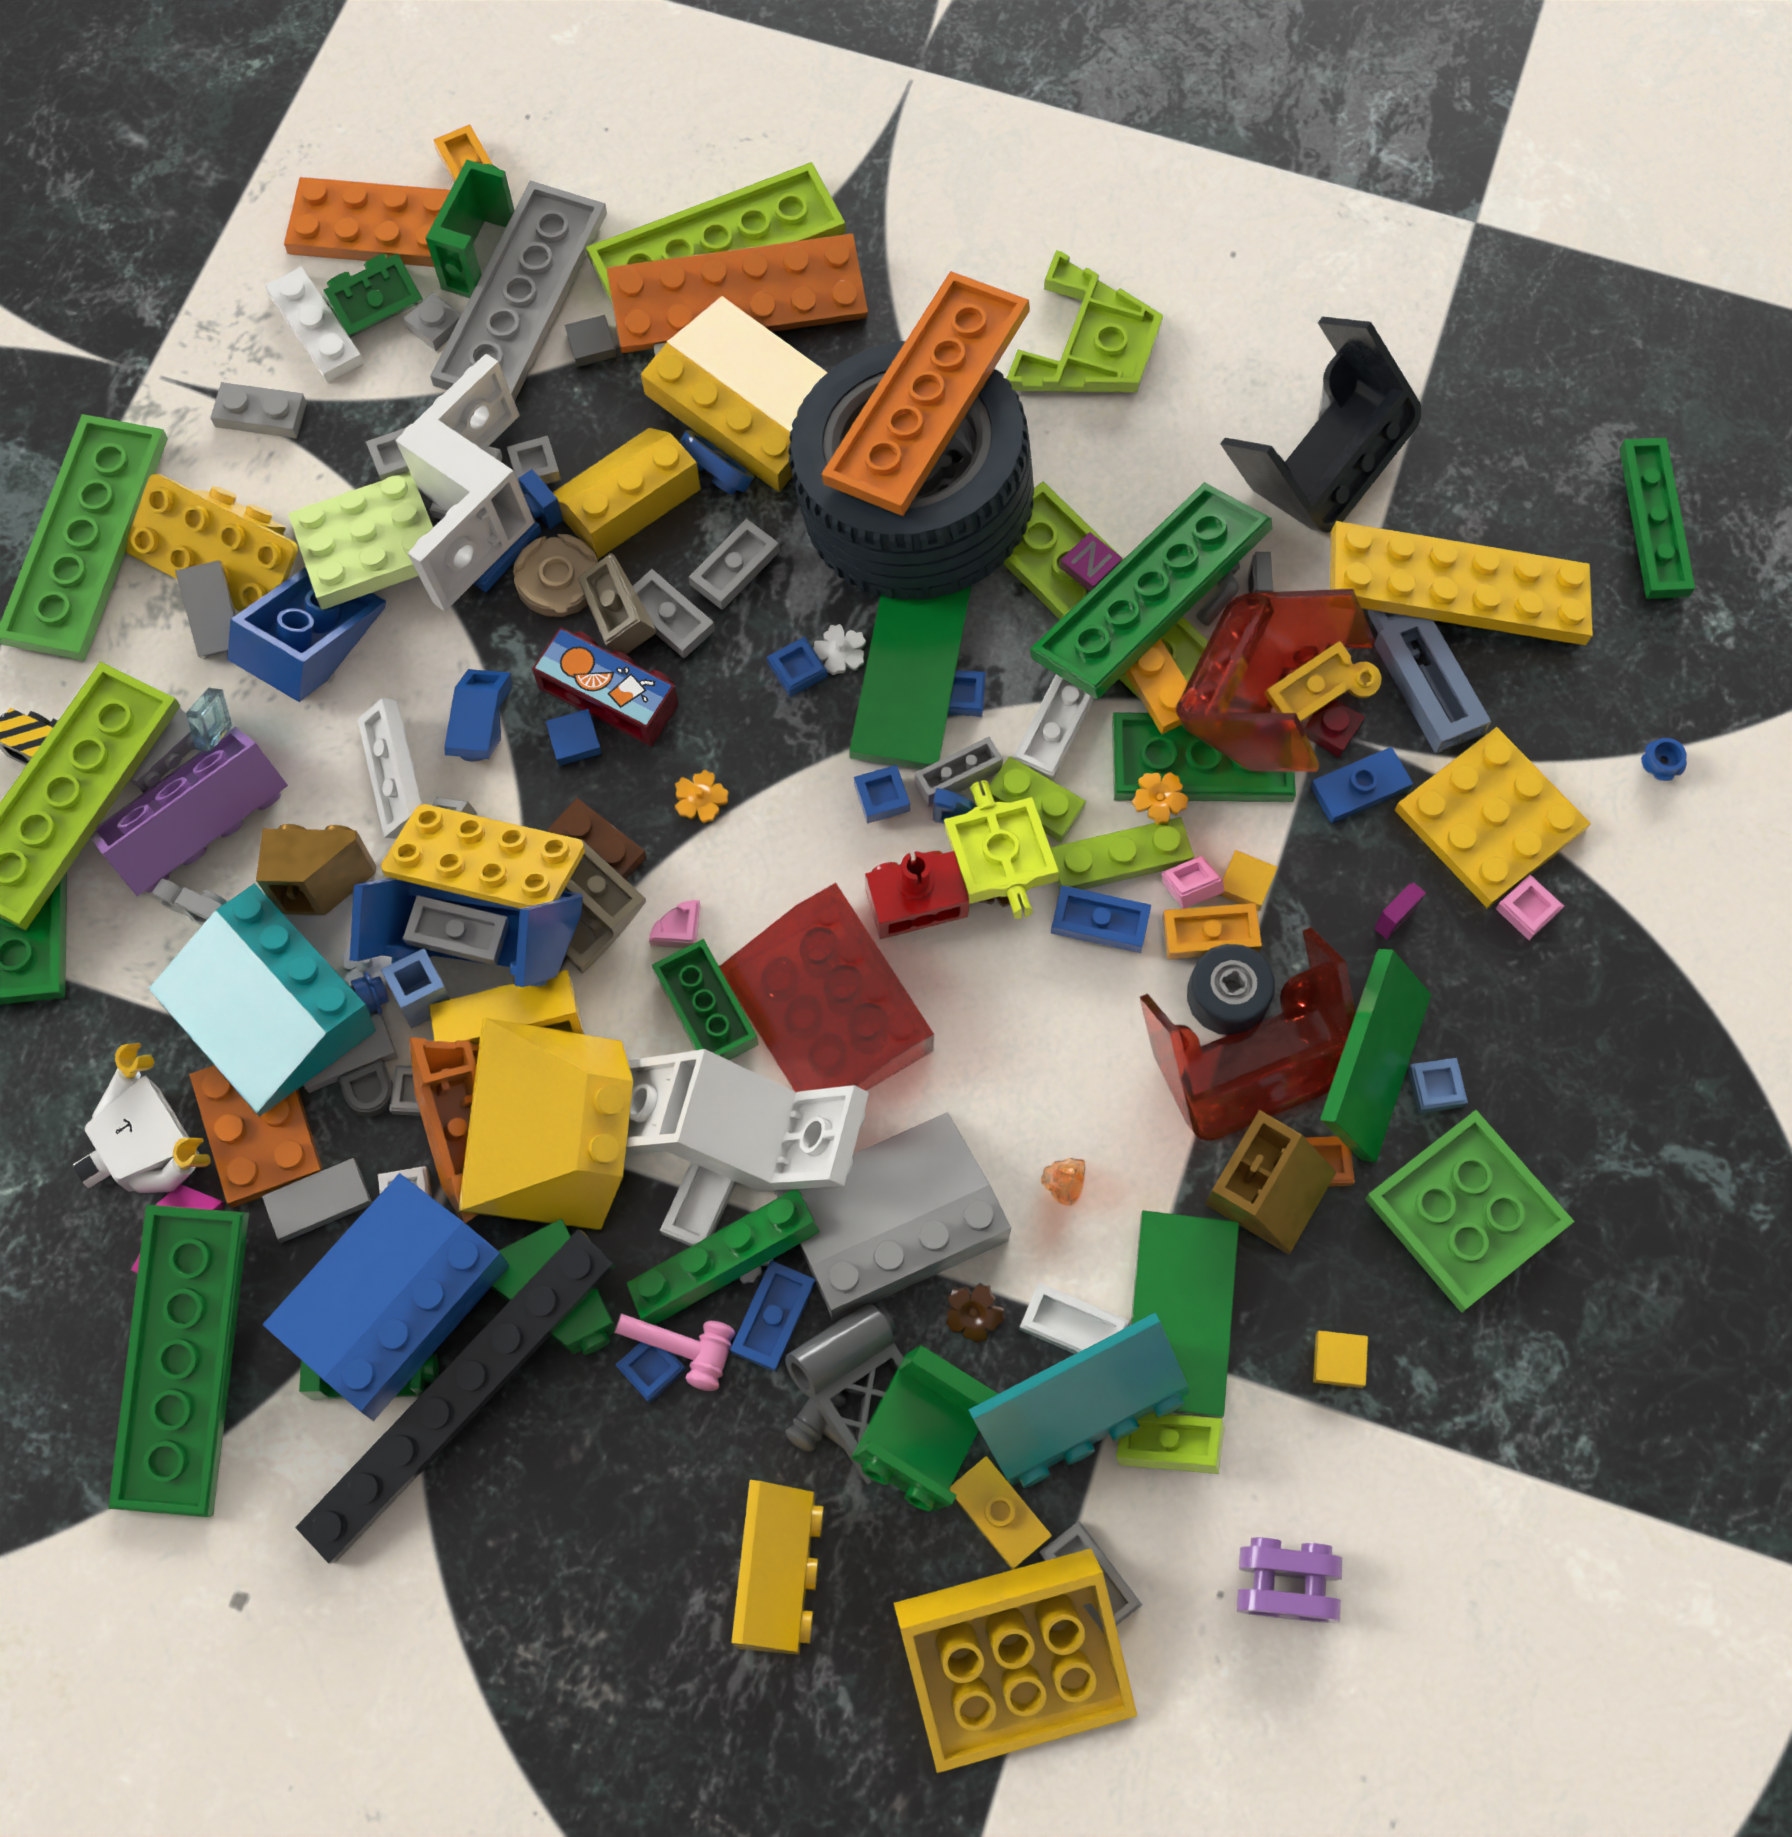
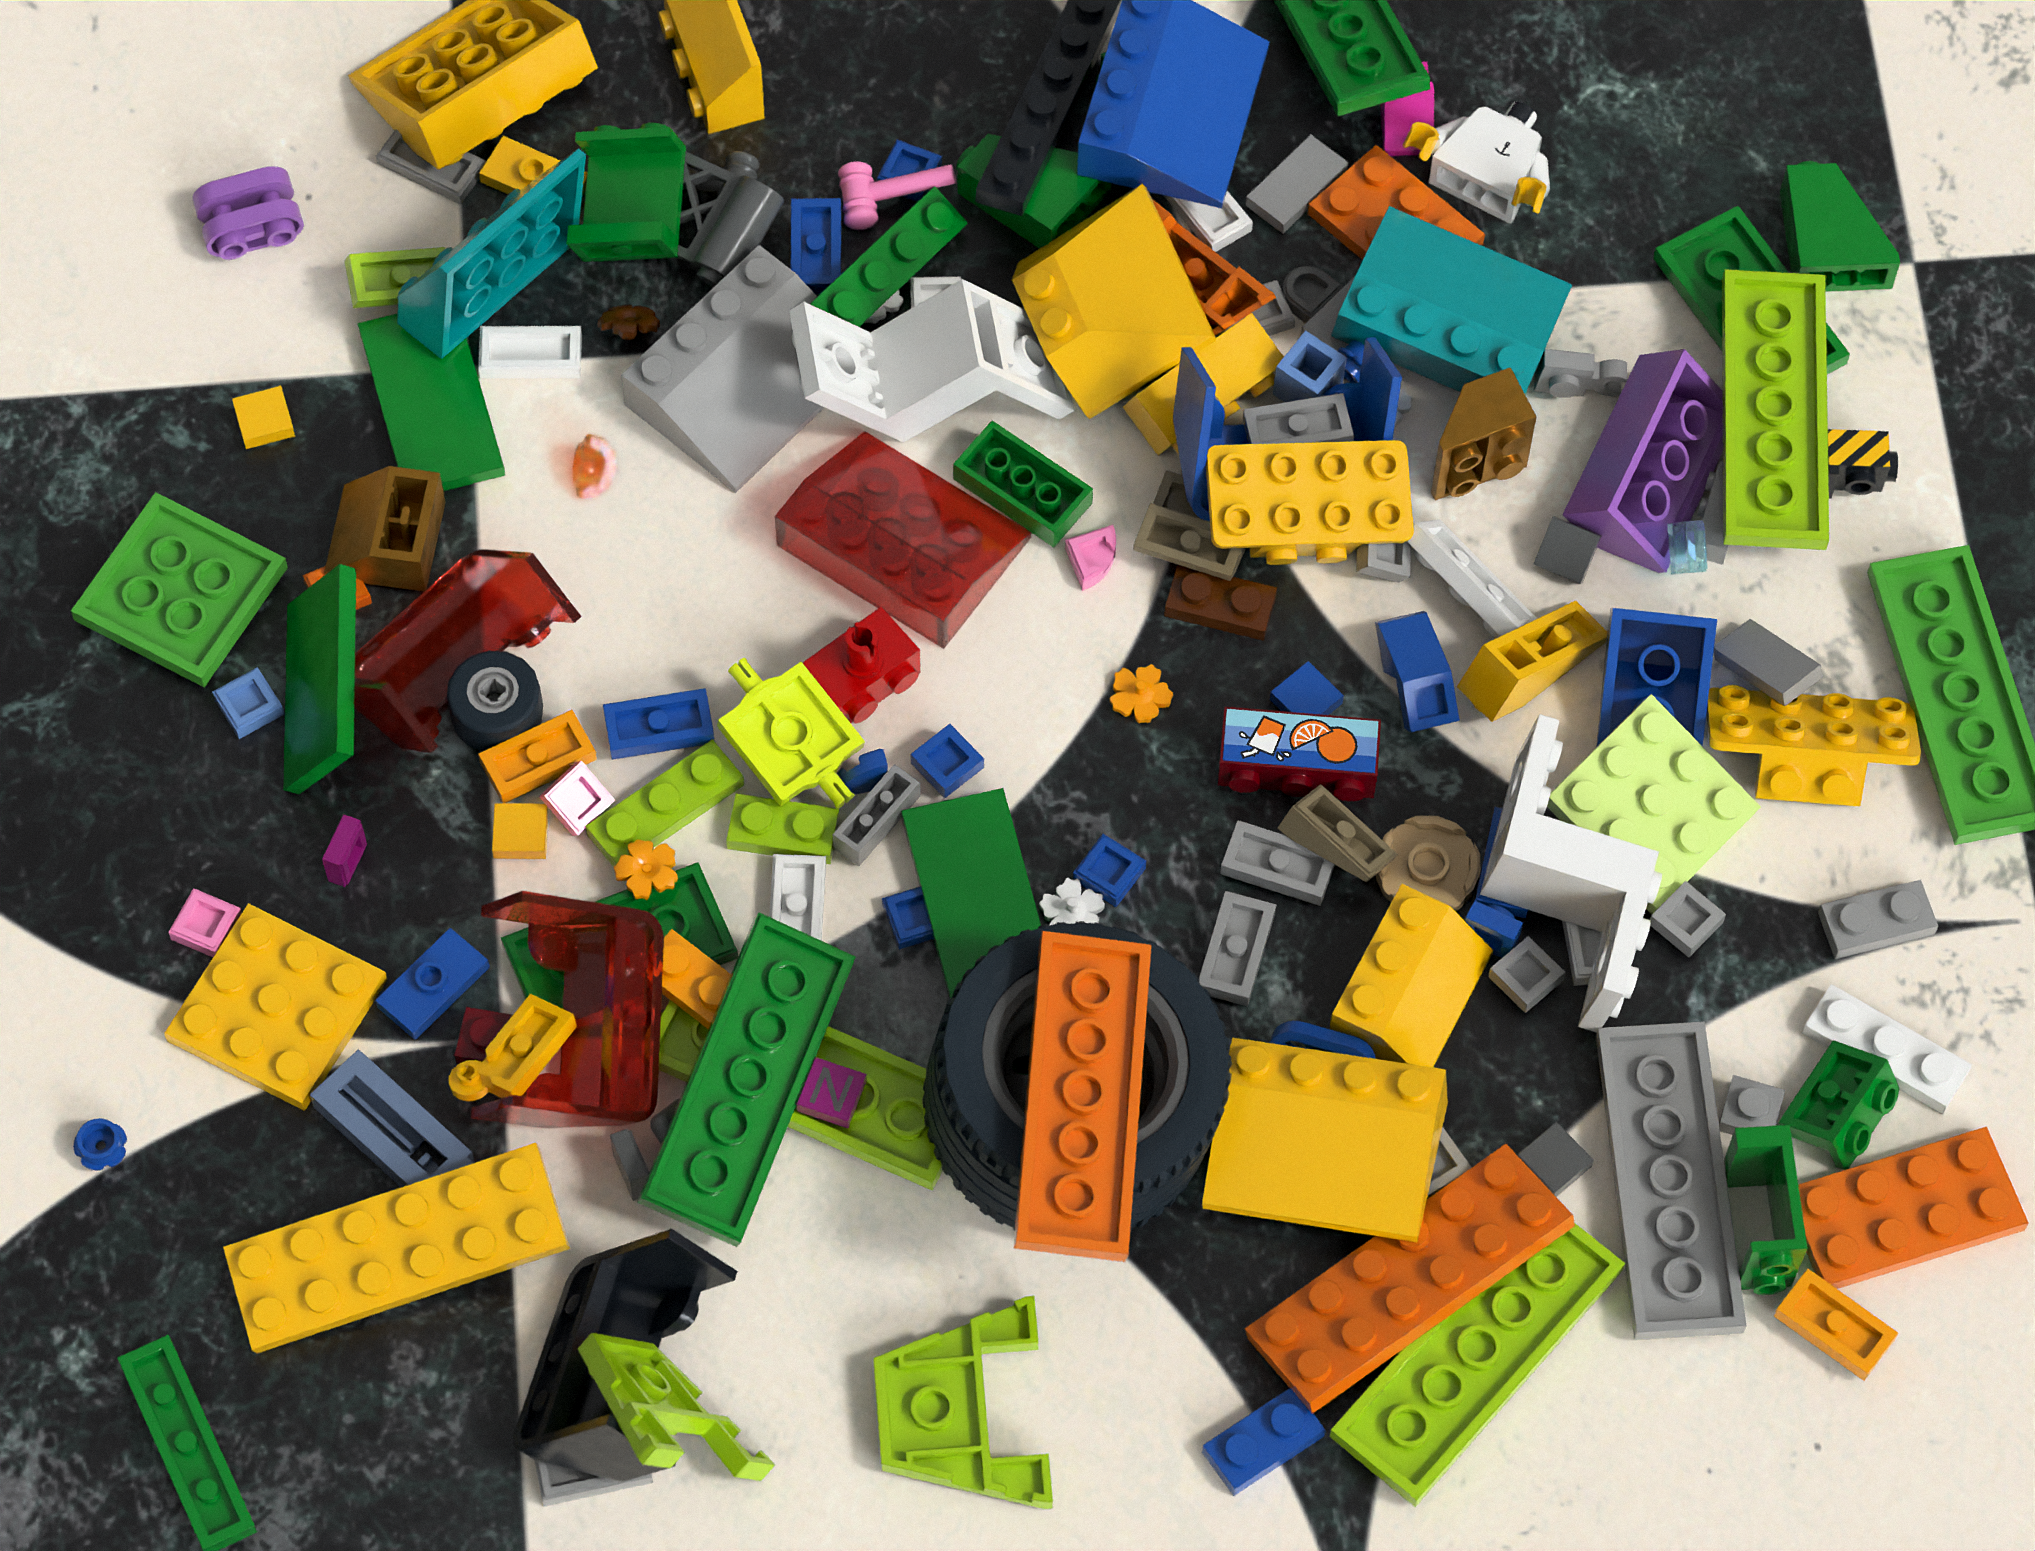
camera: 155 degrees right, 5 degrees down
none -> lime wing [578,1333,775,1481]
none -> blue plate [1202,1388,1325,1496]
none -> yellow slope [1457,601,1608,722]
none -> dark grey tile [1534,516,1602,584]

